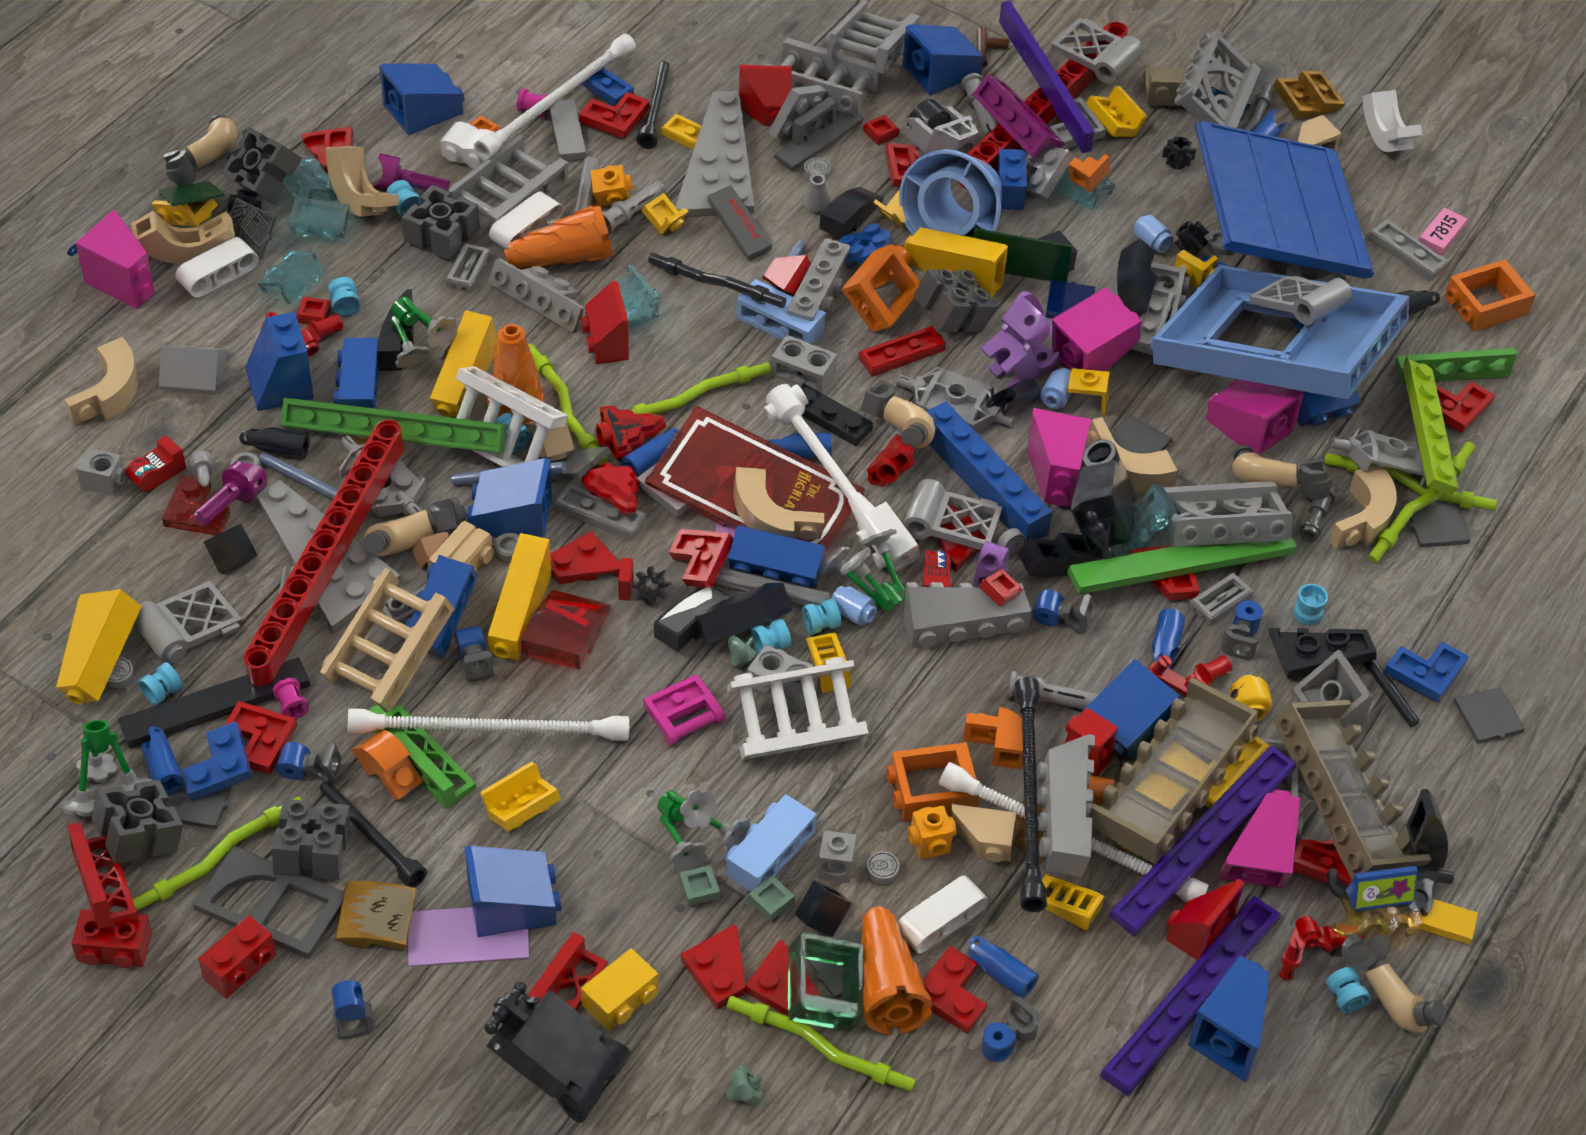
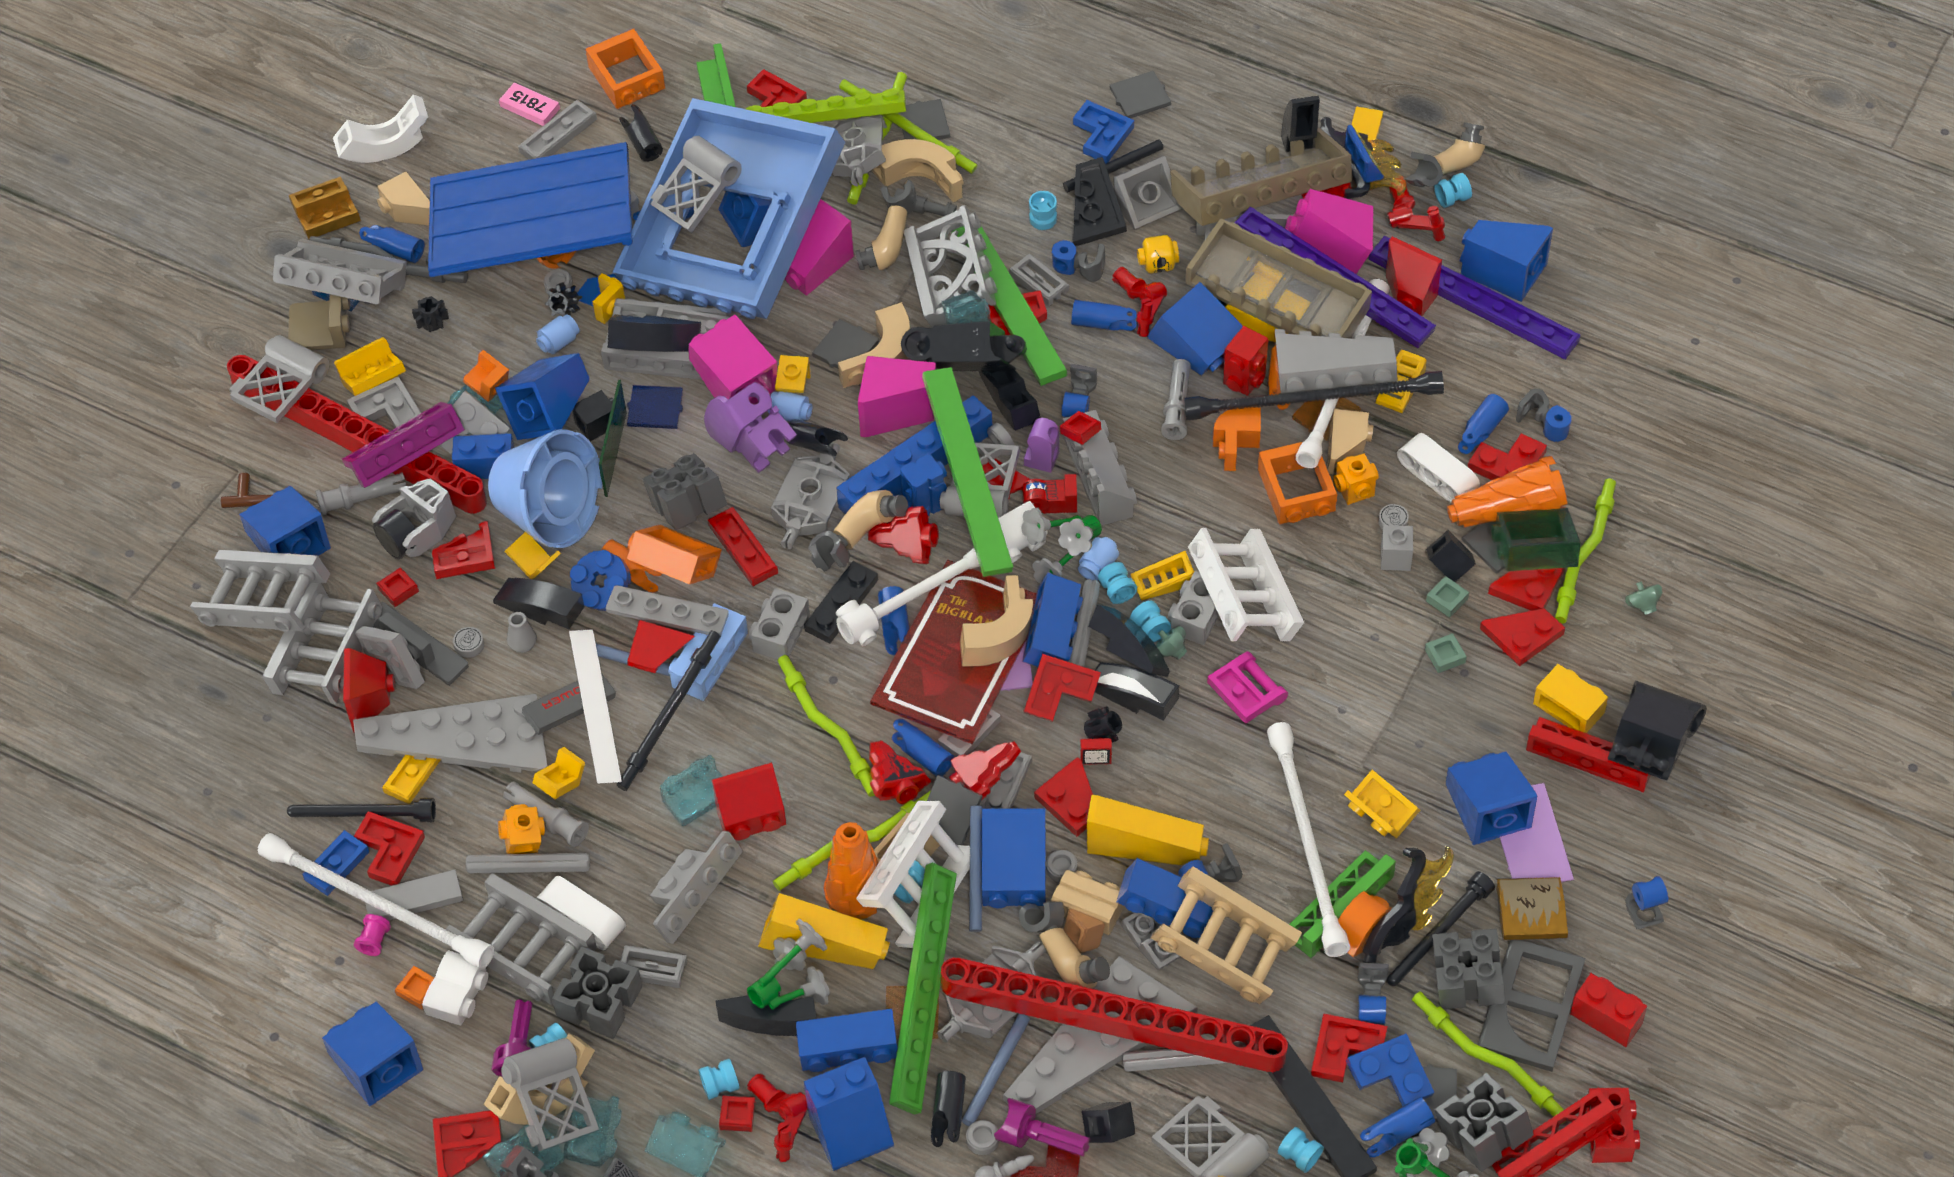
camera: 90 degrees left, 5 degrees up
dark pink bush [273,678,310,719] -> none
orange cone [504,204,614,269] -> none
clear red slope [521,589,611,670] -> none
light grey plant [657,790,751,874] -> none
light blue brick [725,794,817,892] -> none
yellow slope [904,227,1008,299] -> none
dark purple tile [999,1,1094,154] -> none
none -> blue slope [495,353,590,440]
none -> light grey piece [501,1038,599,1152]
none -> white sticker [569,629,622,784]
none -> blue brick [900,454,947,517]
none -> bright green tile [922,367,1013,577]
none -> black piece [1363,846,1454,963]

